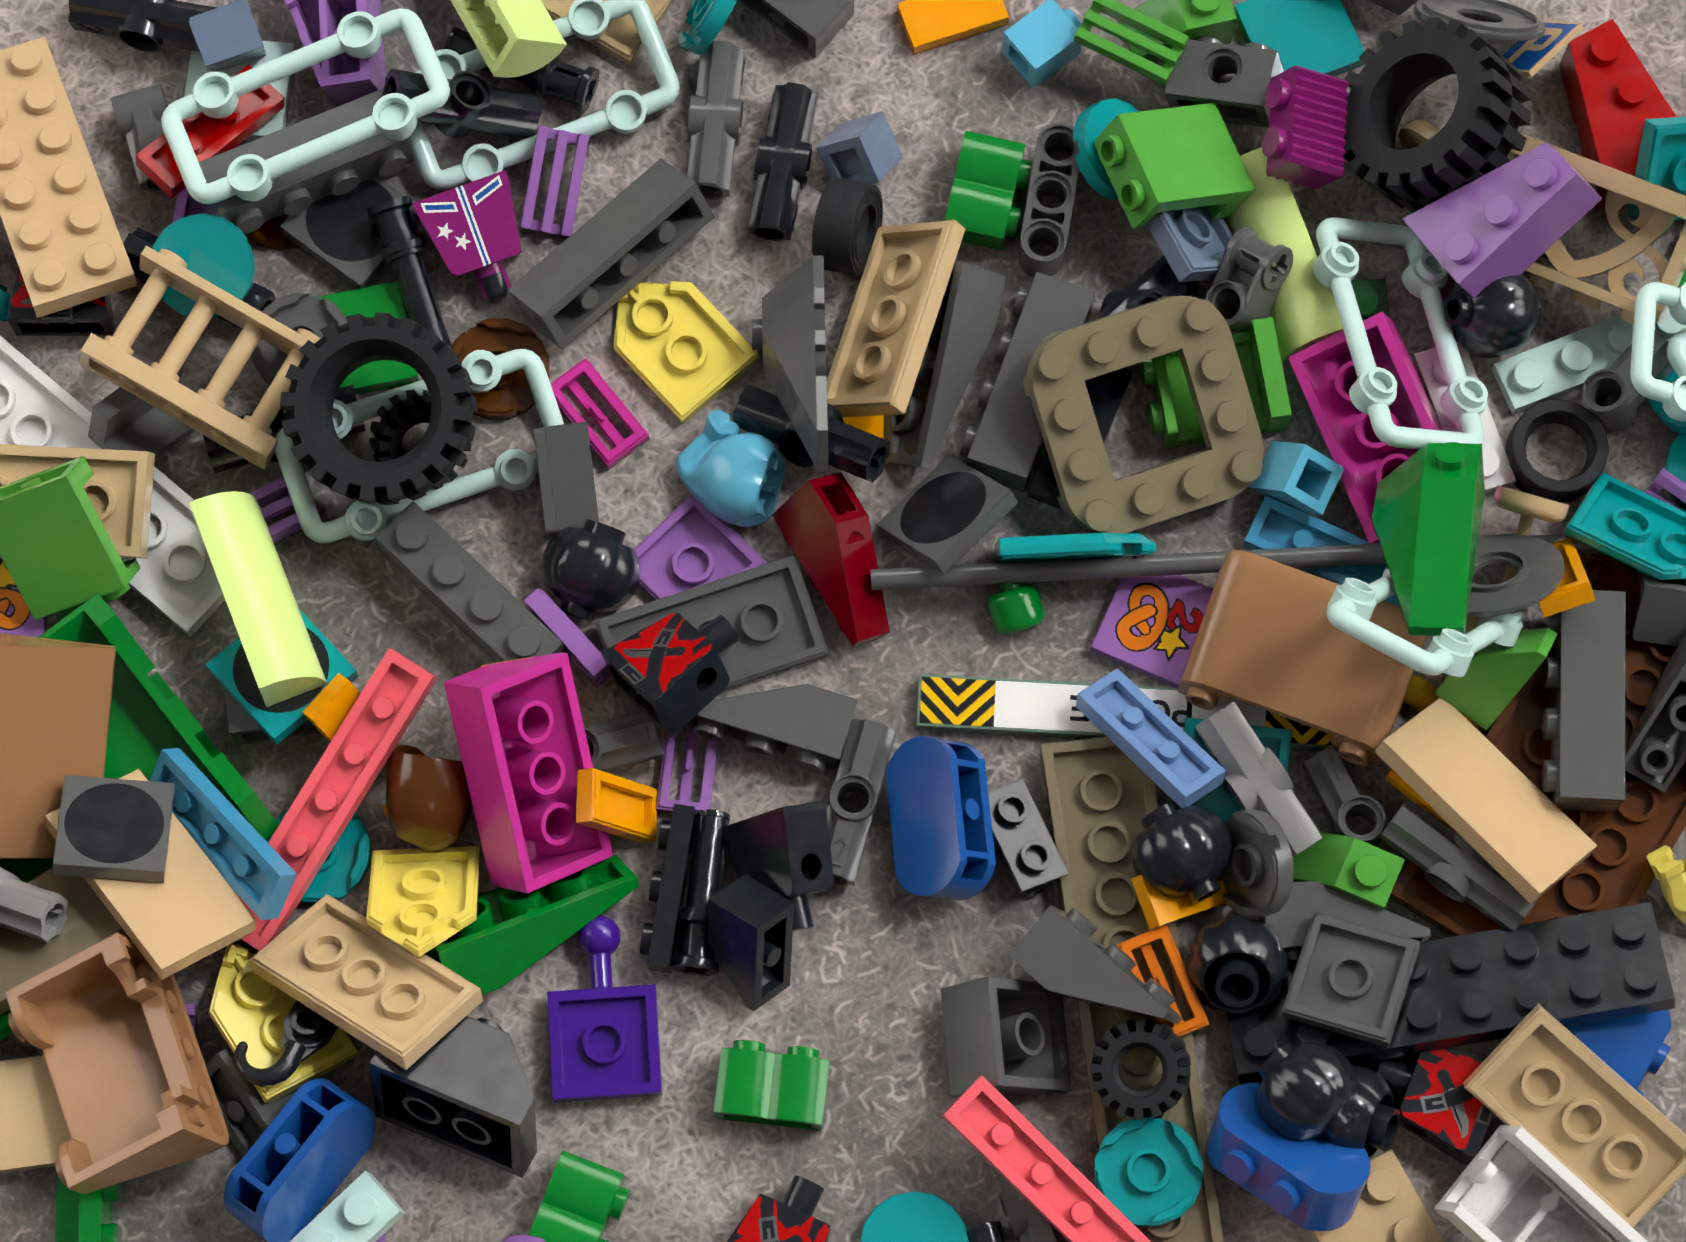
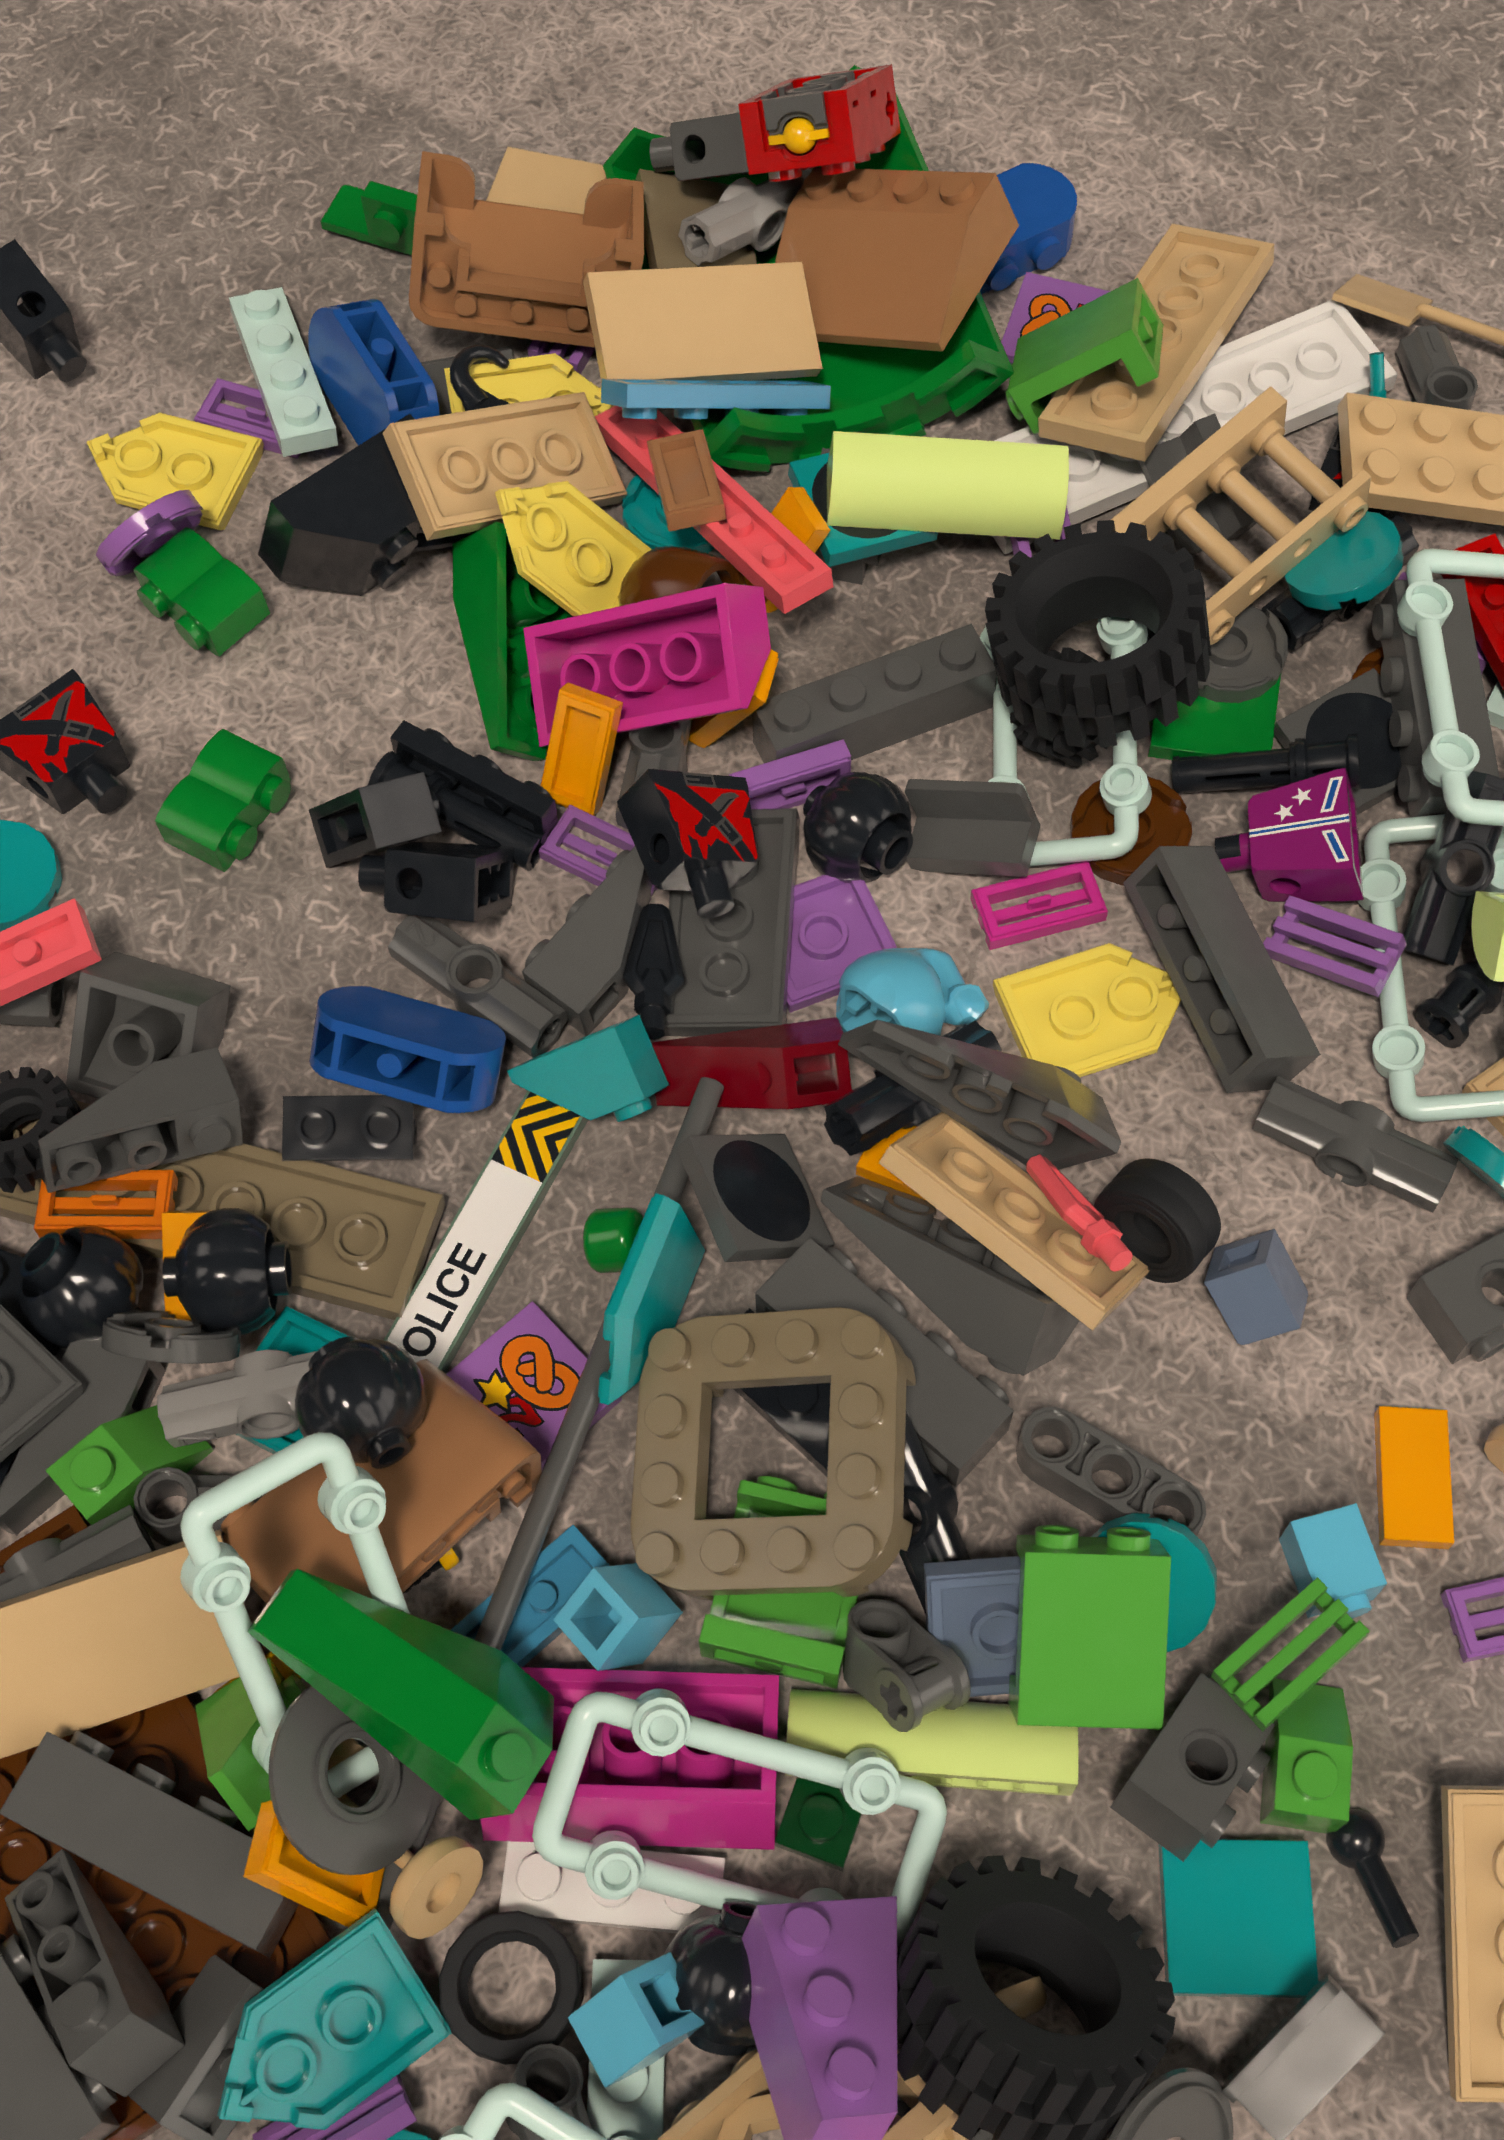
camera: 115 degrees right, 10 degrees down
tile [53,775,175,883] -> none
dark purple plate [547,915,663,1103] -> none
black piece [748,82,818,242] -> none
green brick [944,131,1032,251] -> none
medium blue plate [1076,668,1226,808] -> none
magenta brick [1262,65,1349,189] -> none
none -> black plant [294,1336,427,1469]
none -> teal slope [507,1015,669,1122]
none -> medium azure brick [567,1952,705,2088]
none -> black piece [623,904,685,1040]
none -> medium nougat tile [647,429,726,532]
none -> coral piece [1026,1154,1133,1272]

